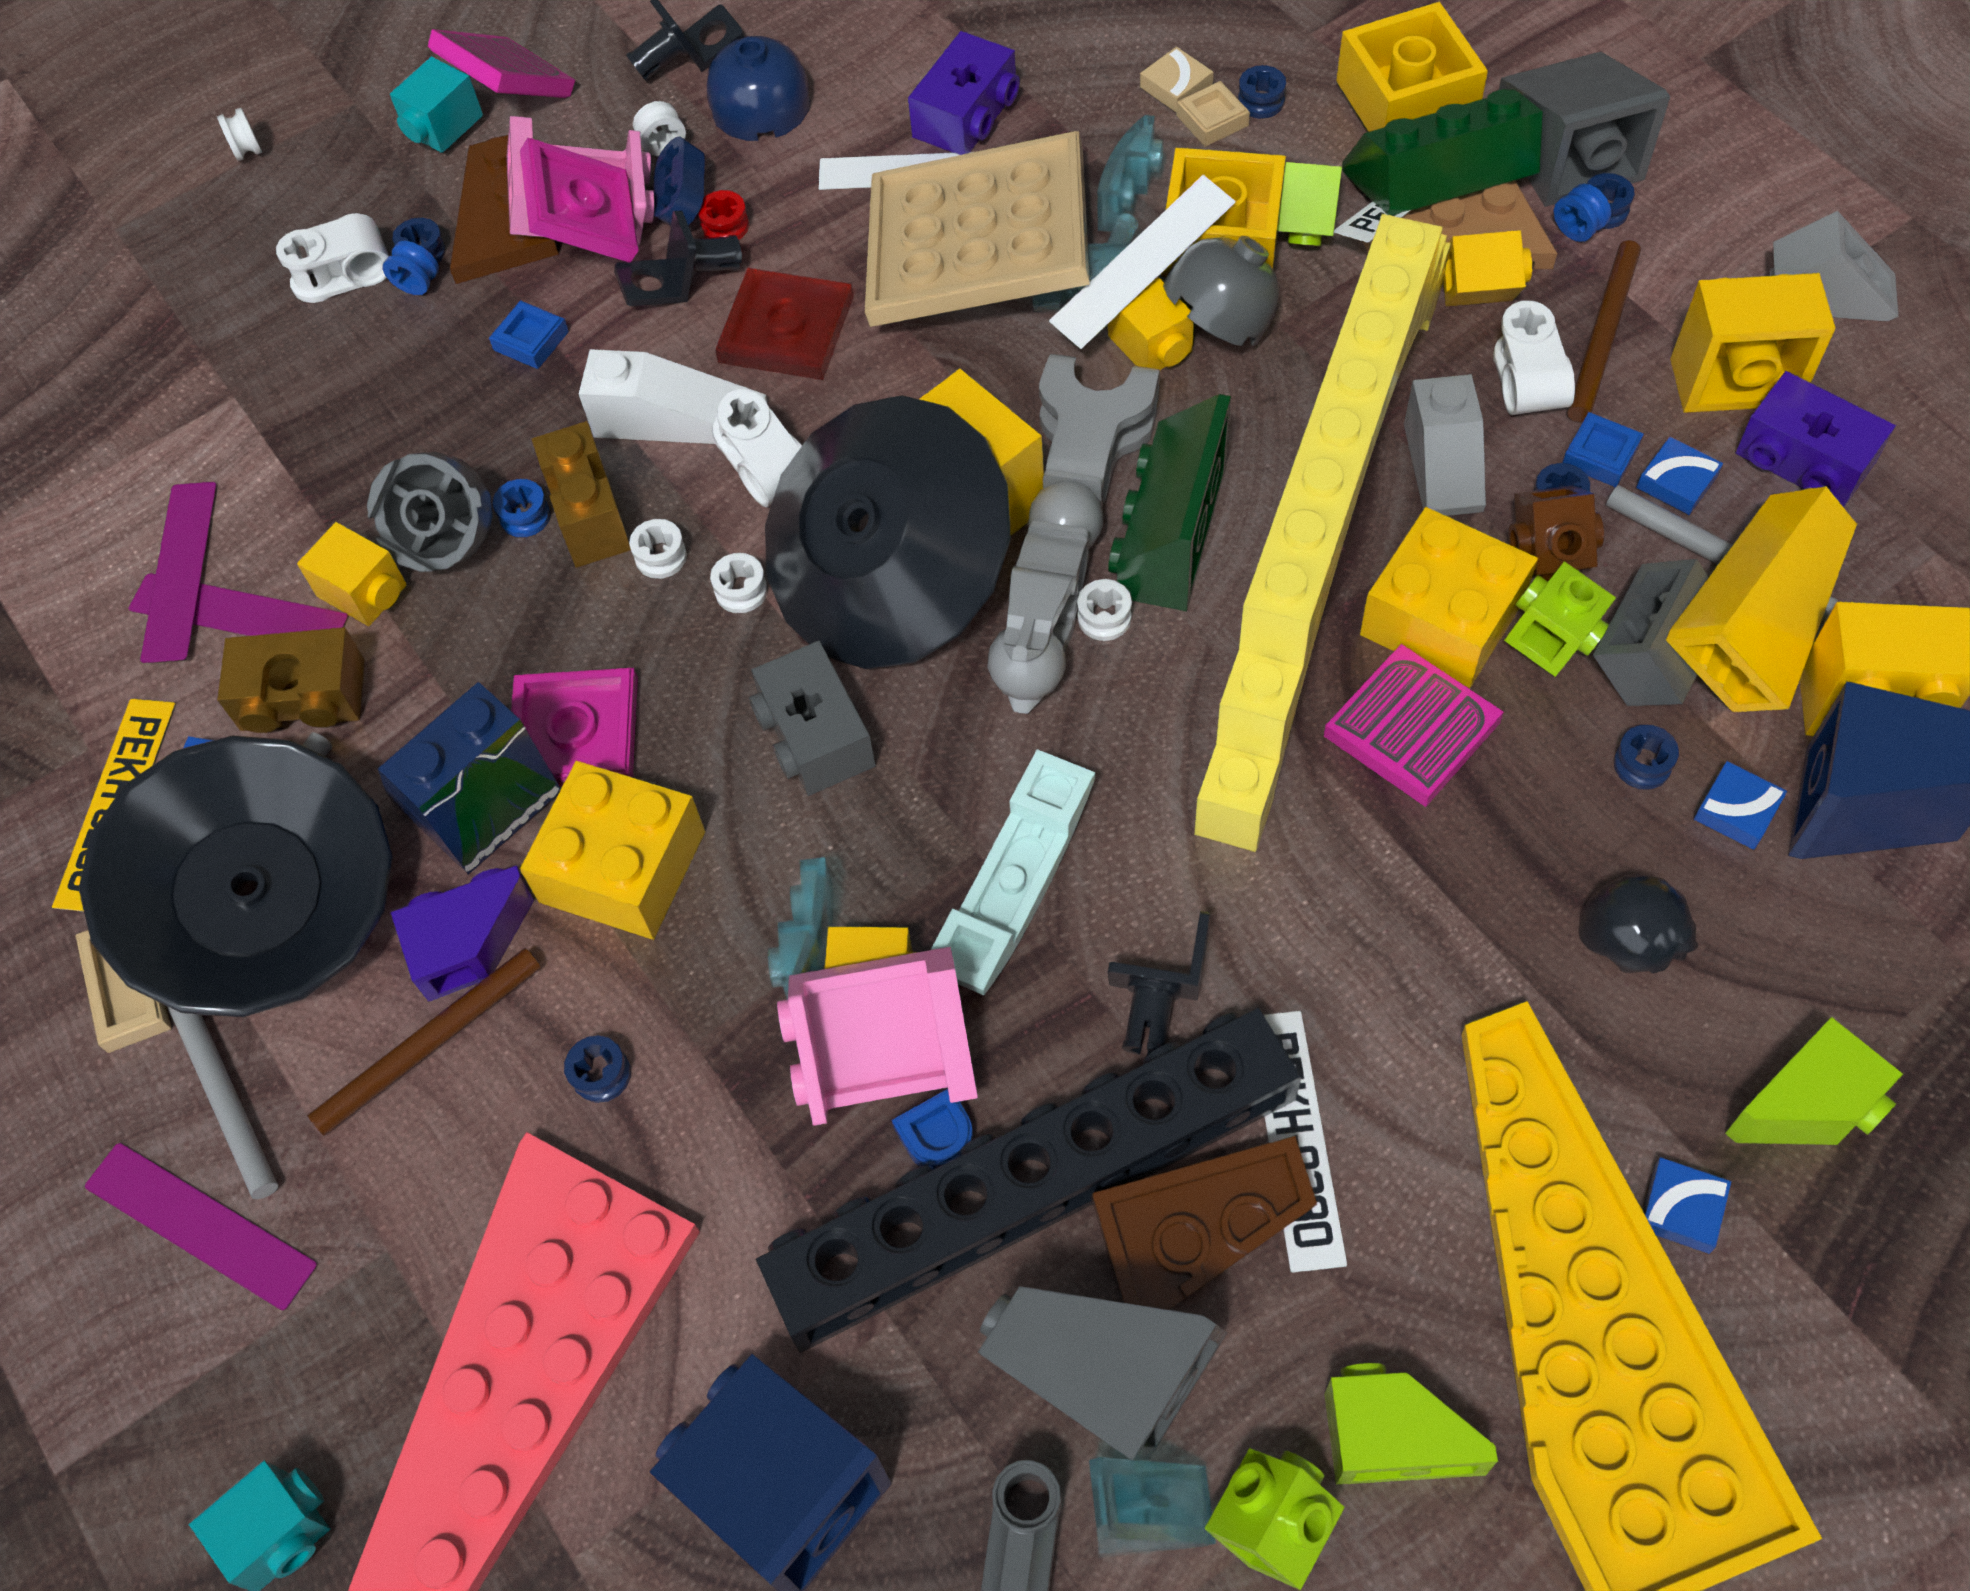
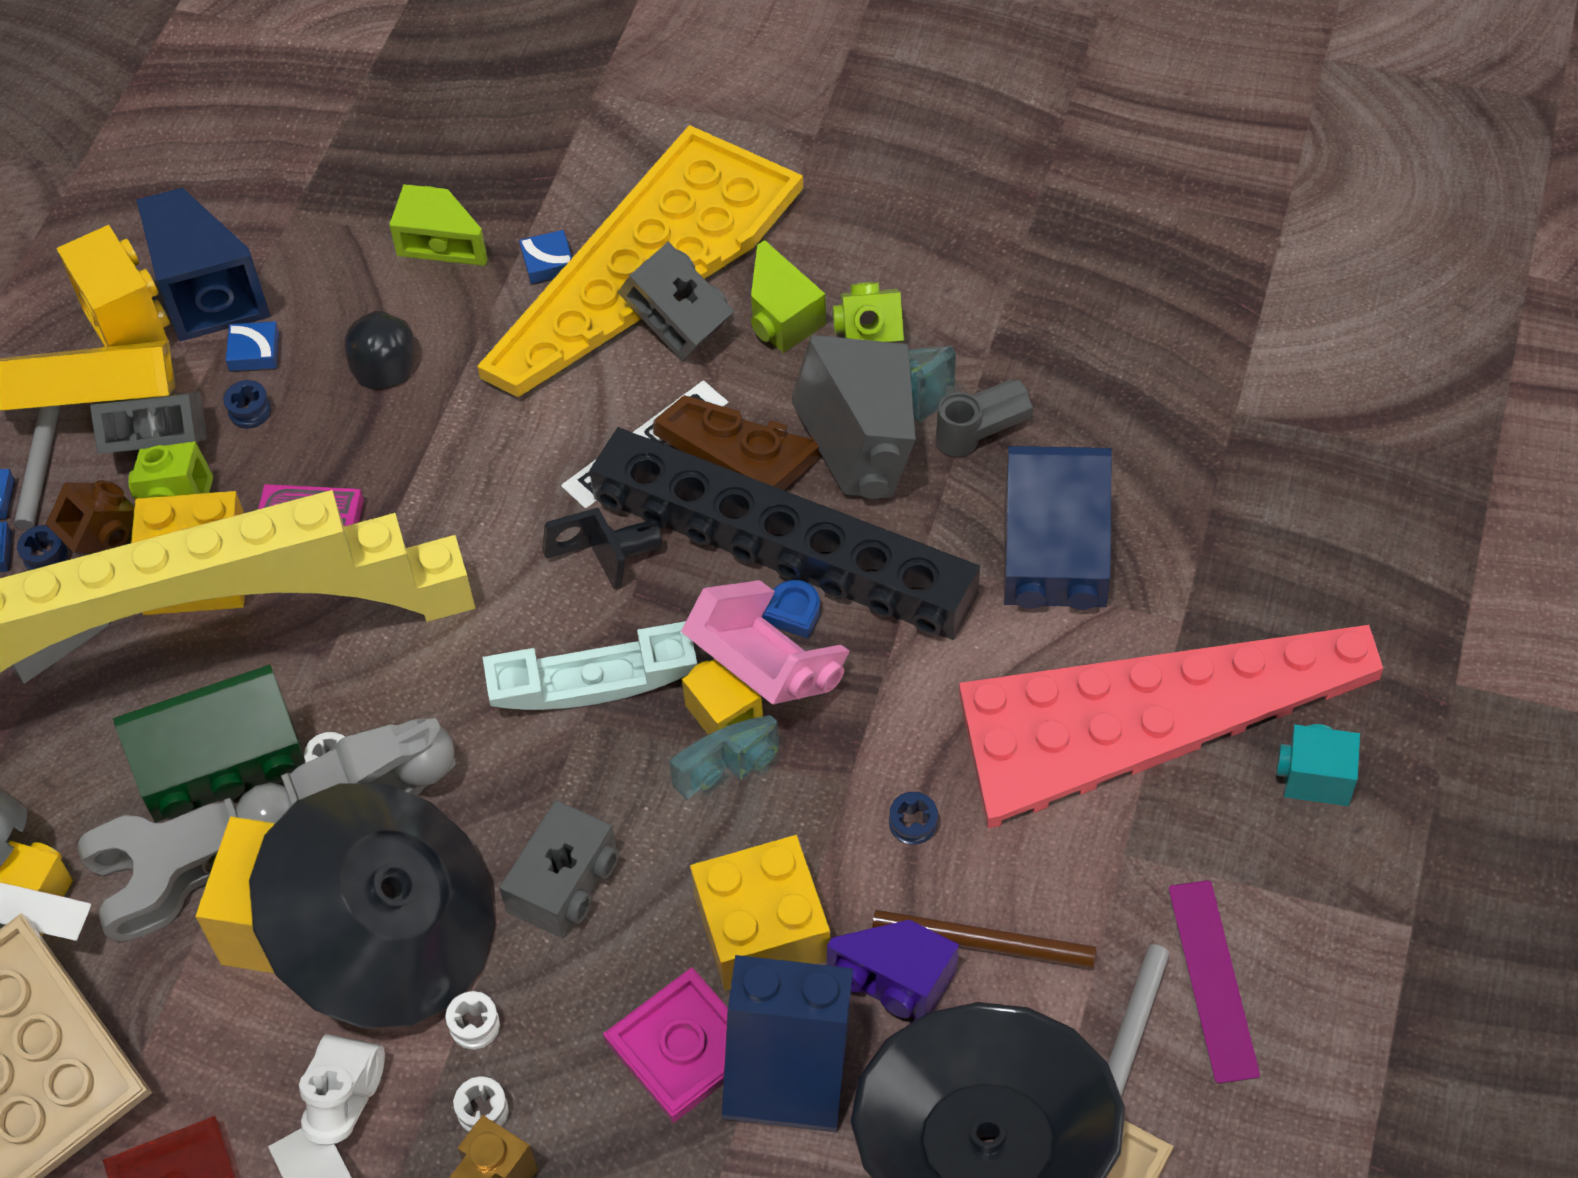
camera: 130 degrees left, 5 degrees down
none -> dark grey brick [617,241,734,362]

